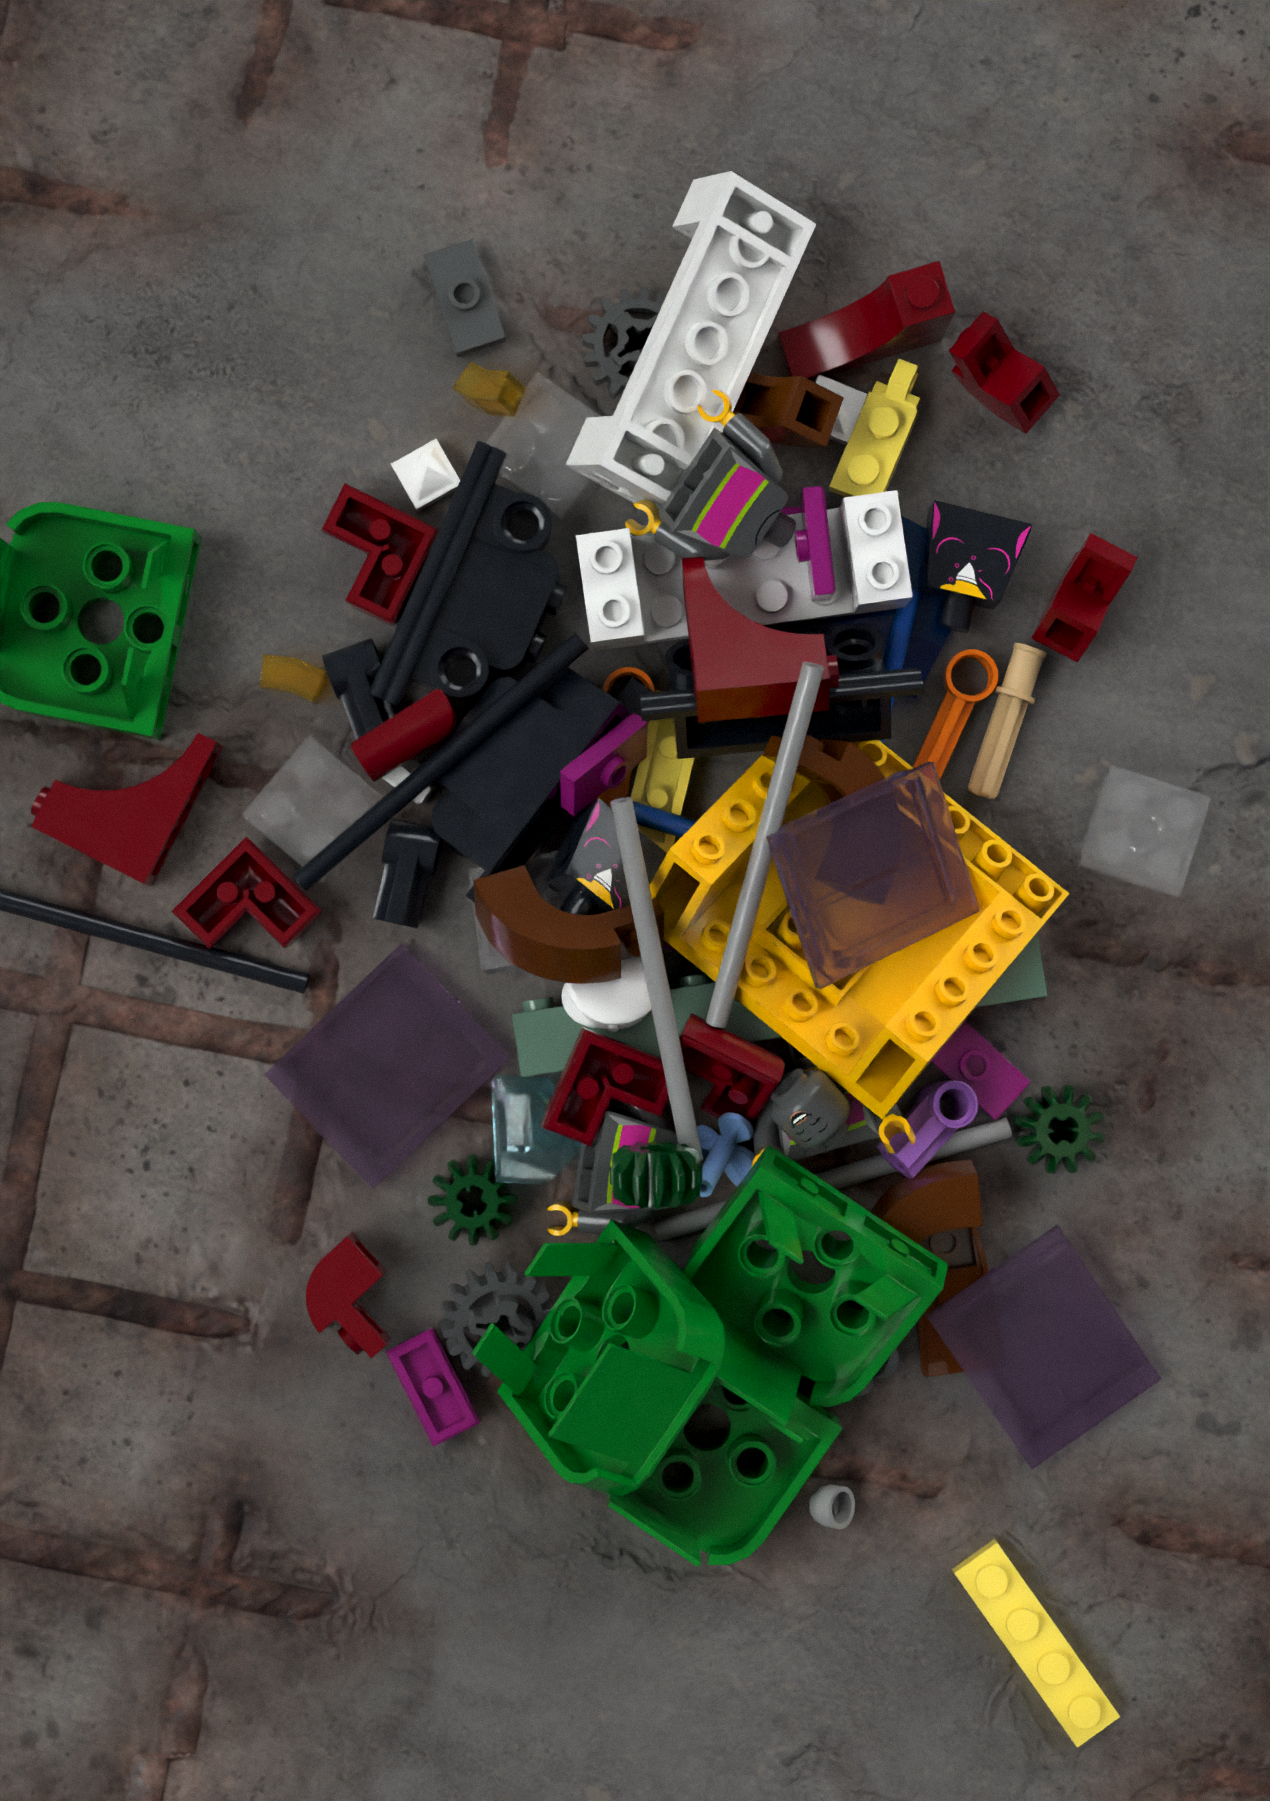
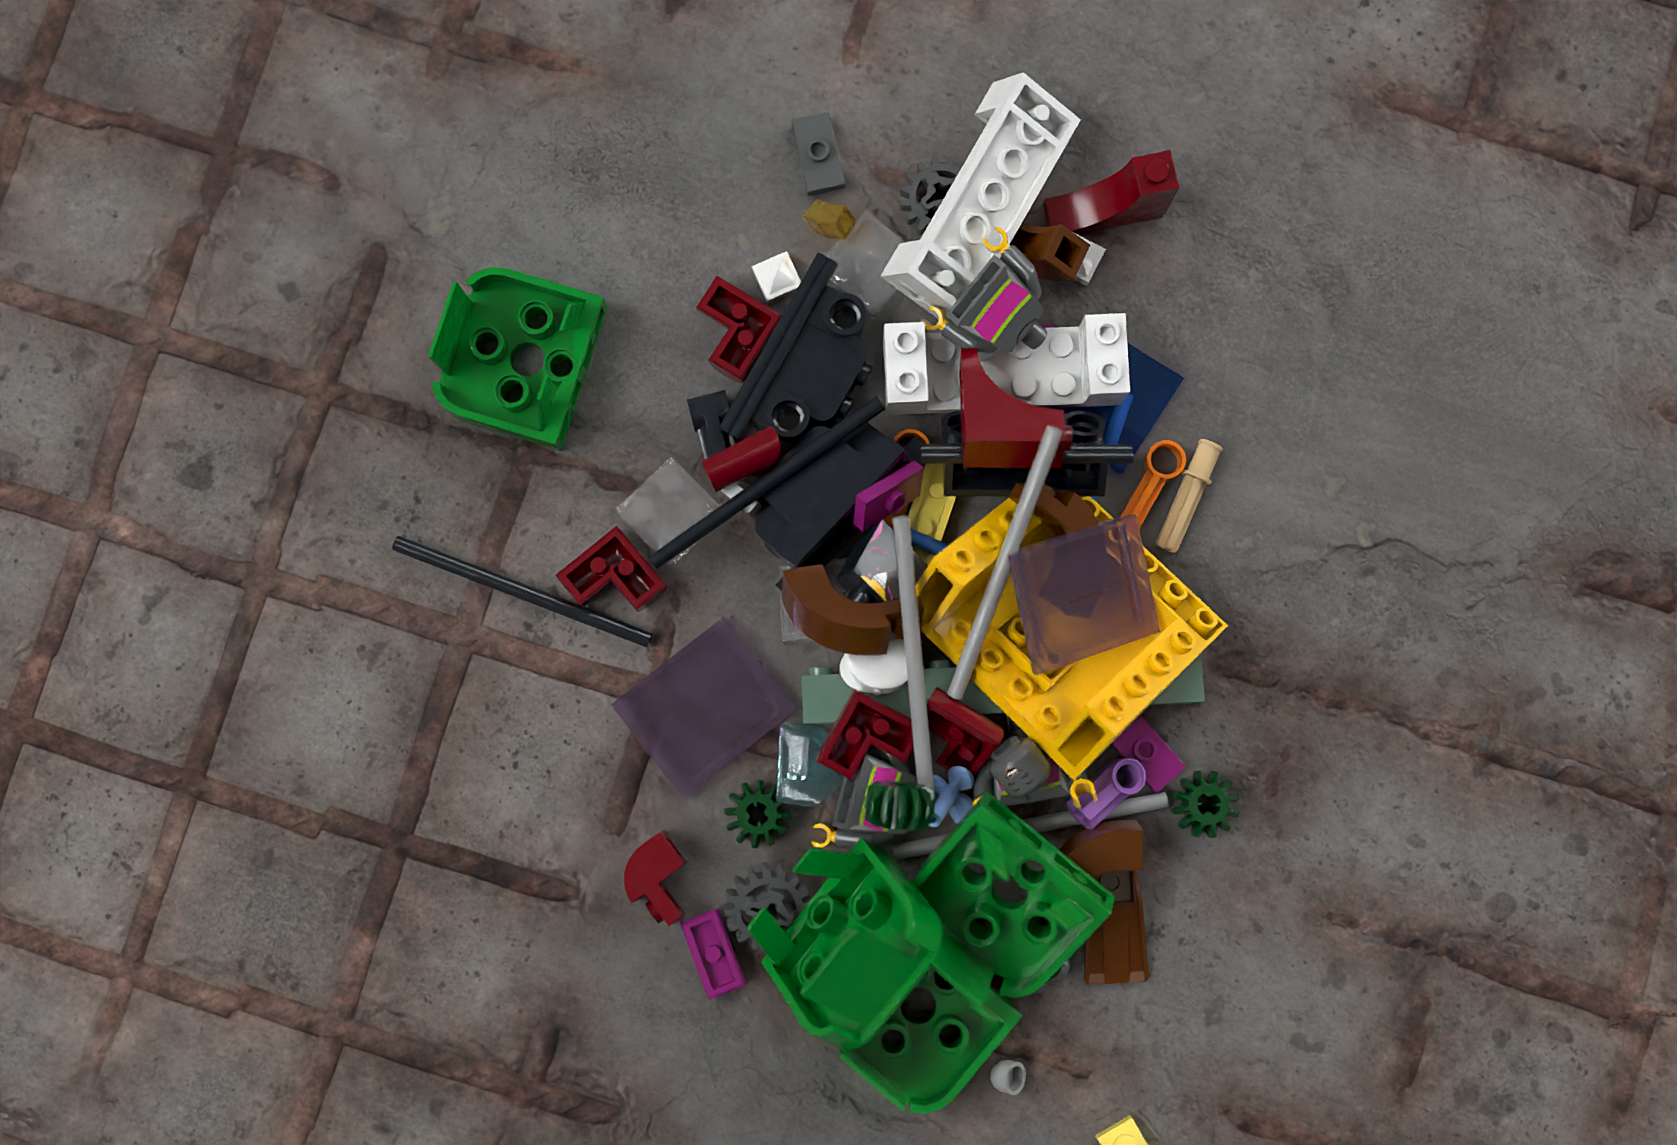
camera: 10 degrees right, 5 degrees down
dark red arch [31,733,224,886] -> none
clear yellow piece [260,654,328,704] -> none
black piece [373,818,443,929] -> none
magenta plate [794,486,836,602] -> none
light yellow hinge [829,359,920,497] -> none
black torso [922,500,1032,633] -> none
clear purple piece [926,1225,1161,1470] -> none
dark red brick [948,311,1060,434] -> none
dark red brick [1031,533,1138,663] -> none
clear plate [1077,765,1212,898] -> none

